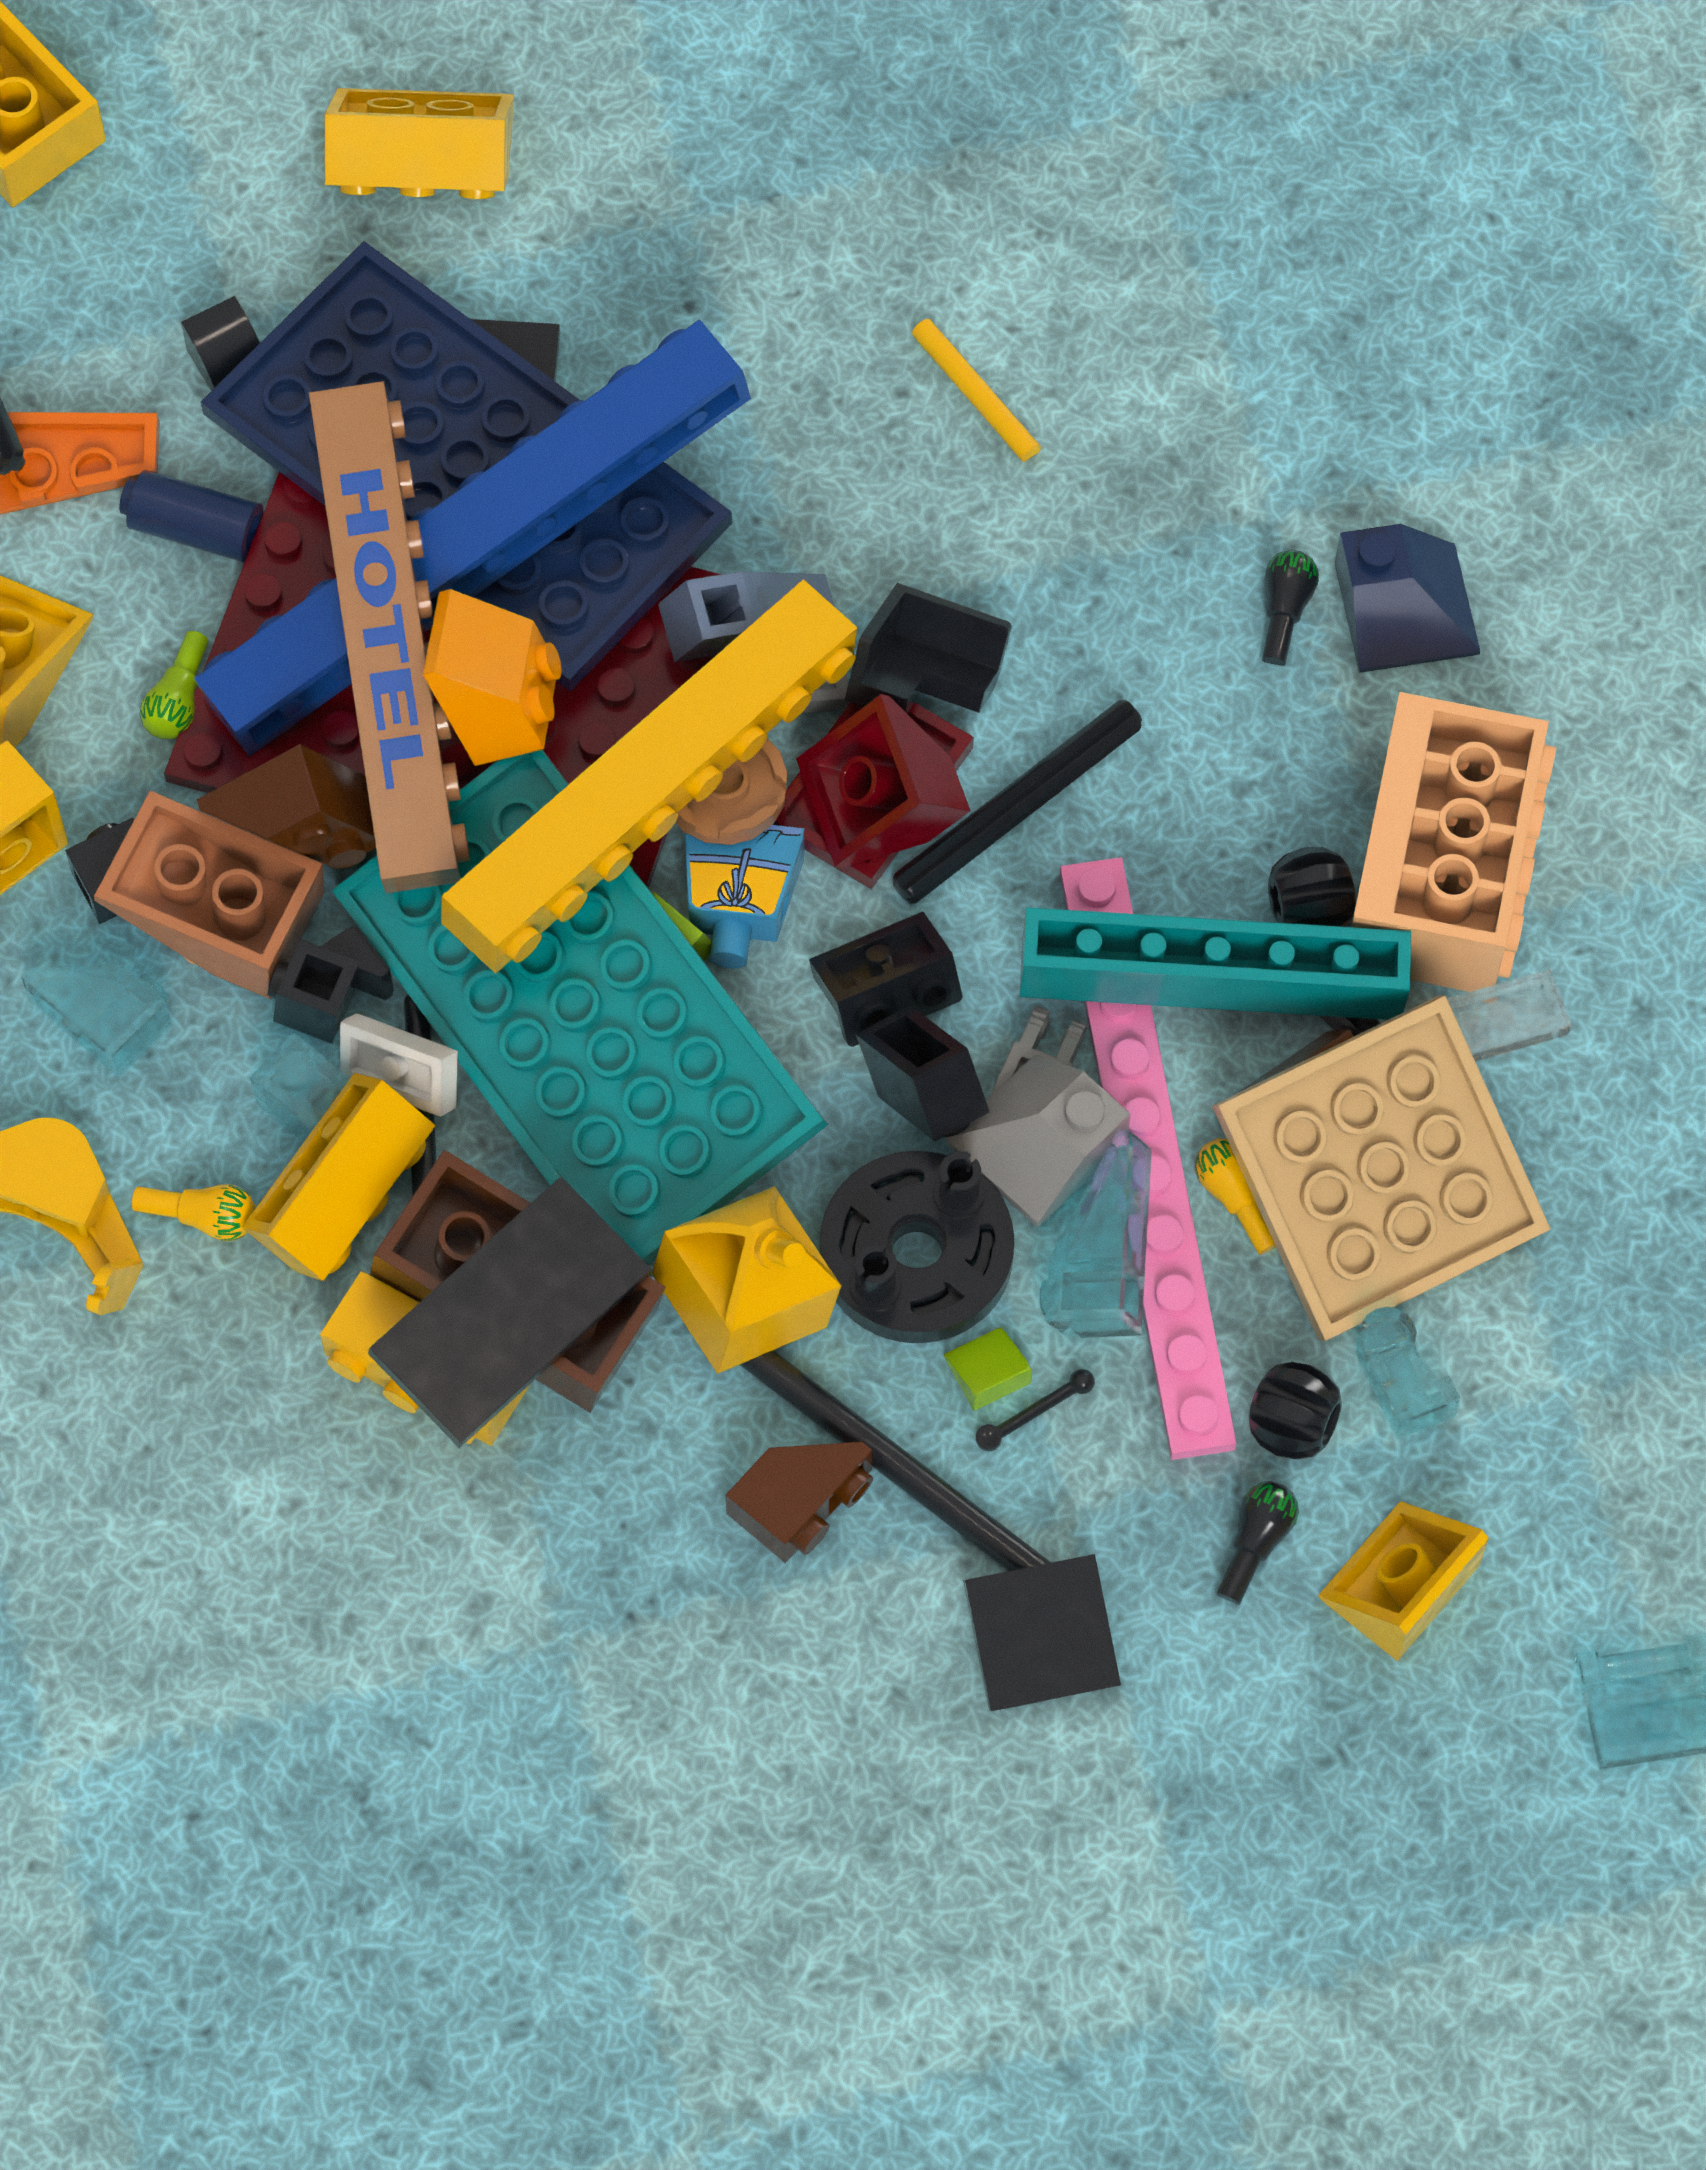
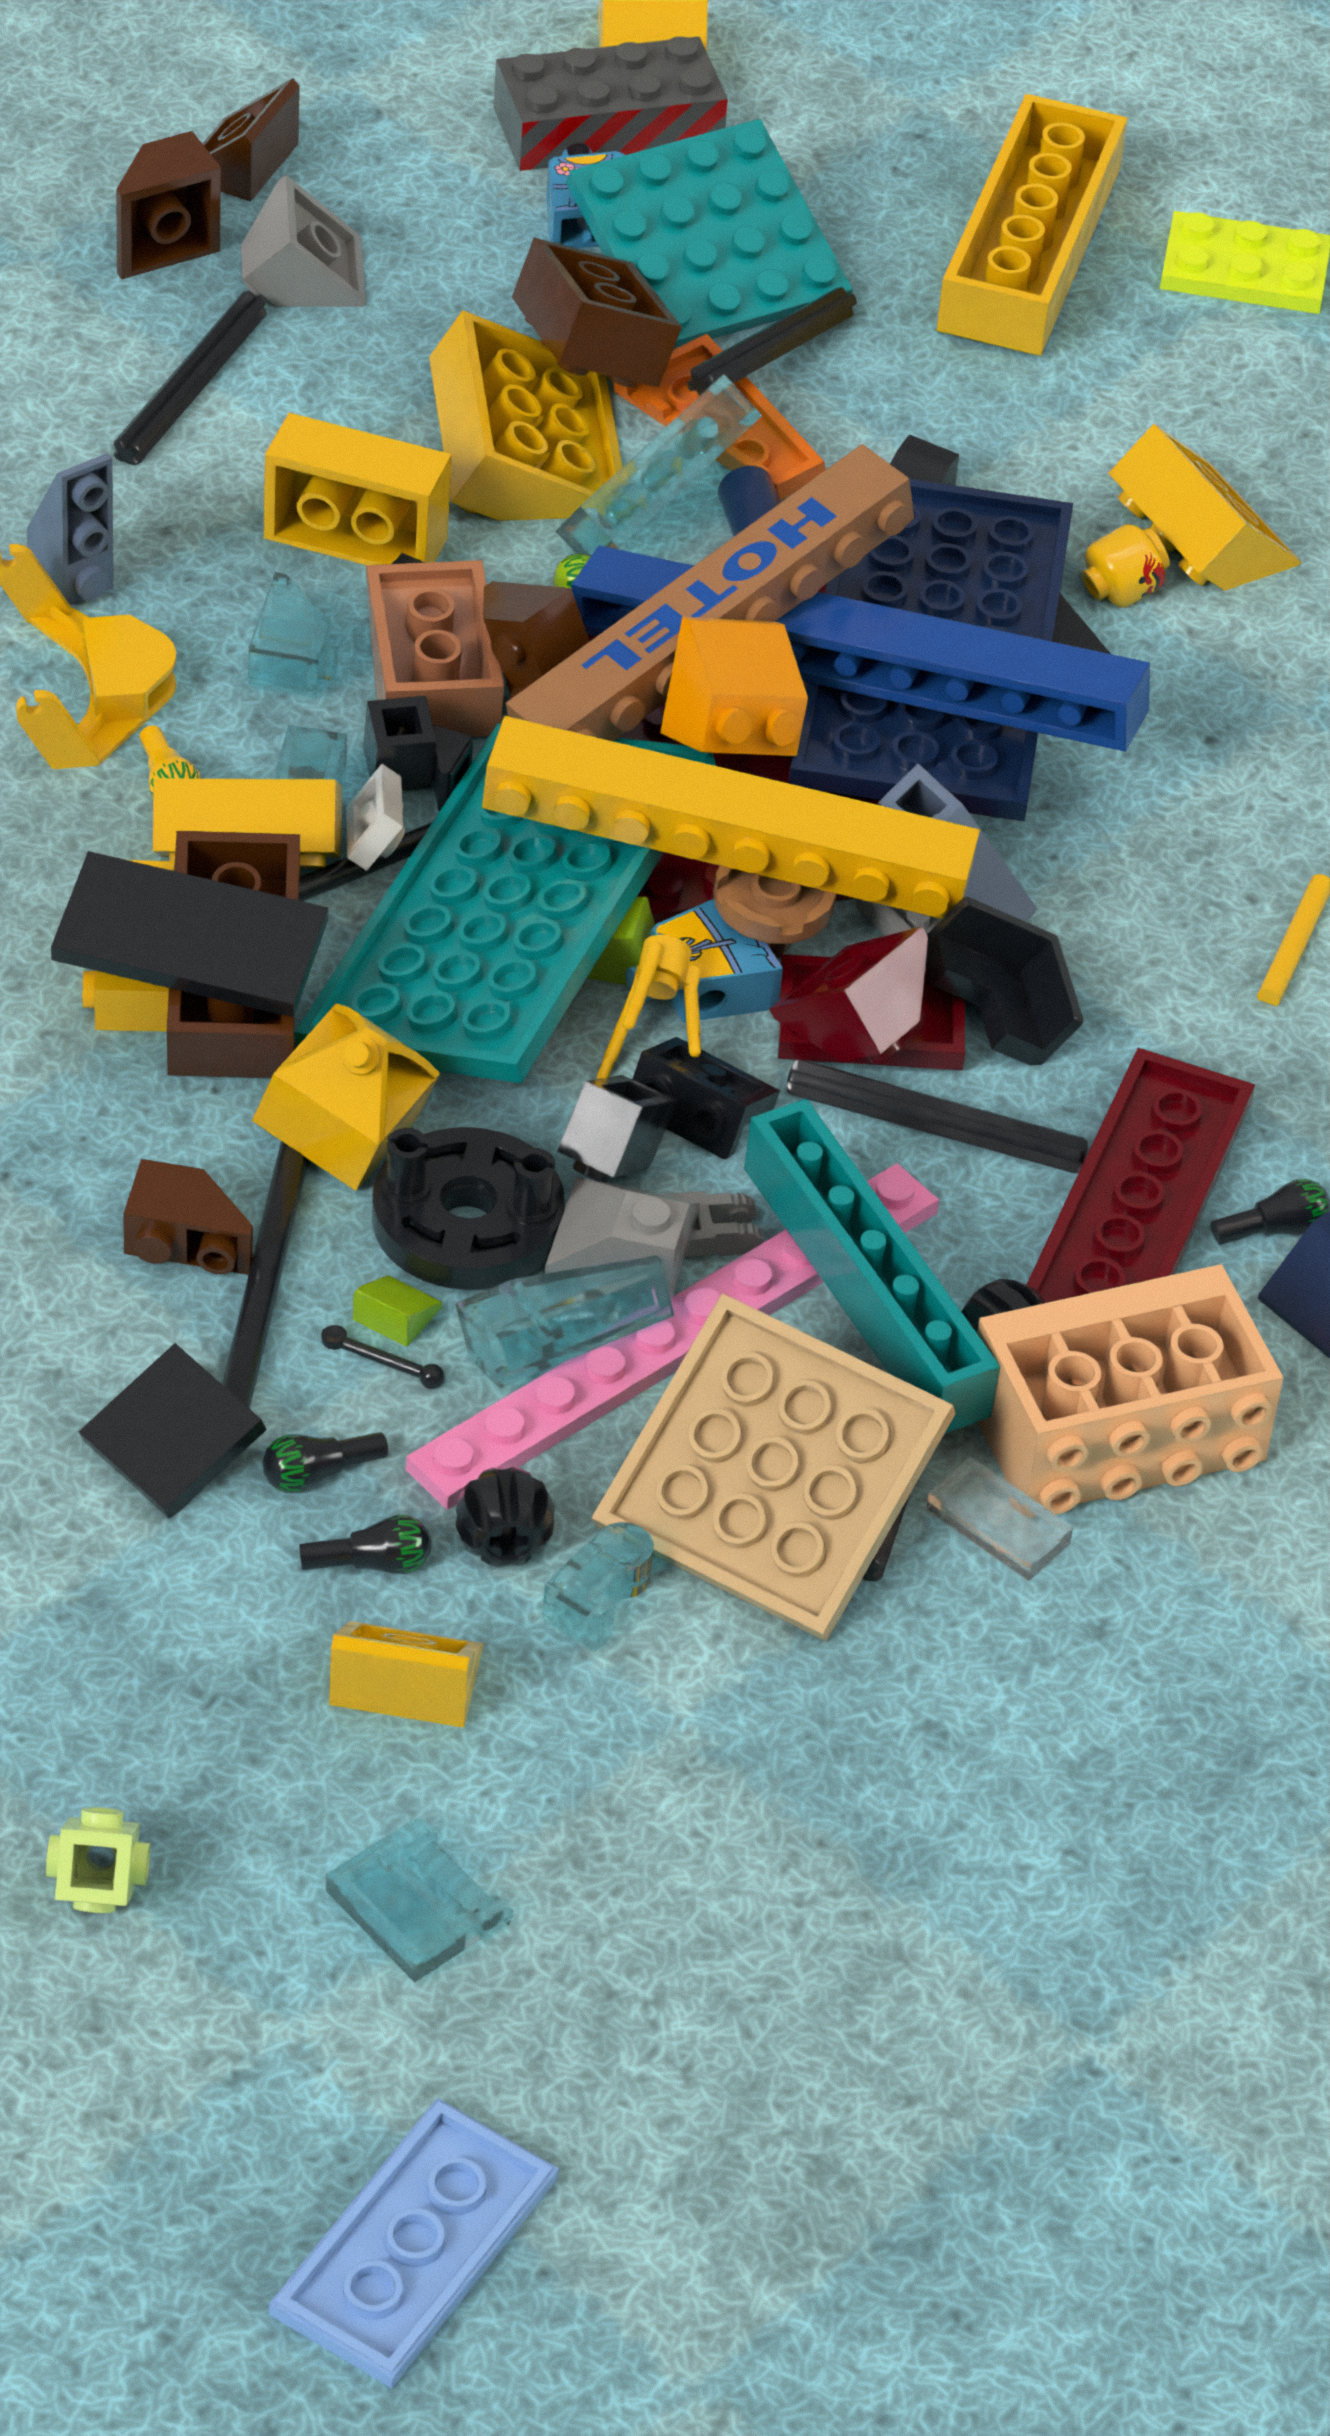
camera: 55 degrees right, 20 degrees down
none -> yellowish green brick [46,1807,151,1913]
none -> black piece [262,1432,388,1493]
none -> clear light blue brick [556,374,762,556]
none -> yellow plant [597,935,702,1079]
none -> dark red plate [1026,1048,1255,1303]
none -> yellow head [1081,524,1170,608]

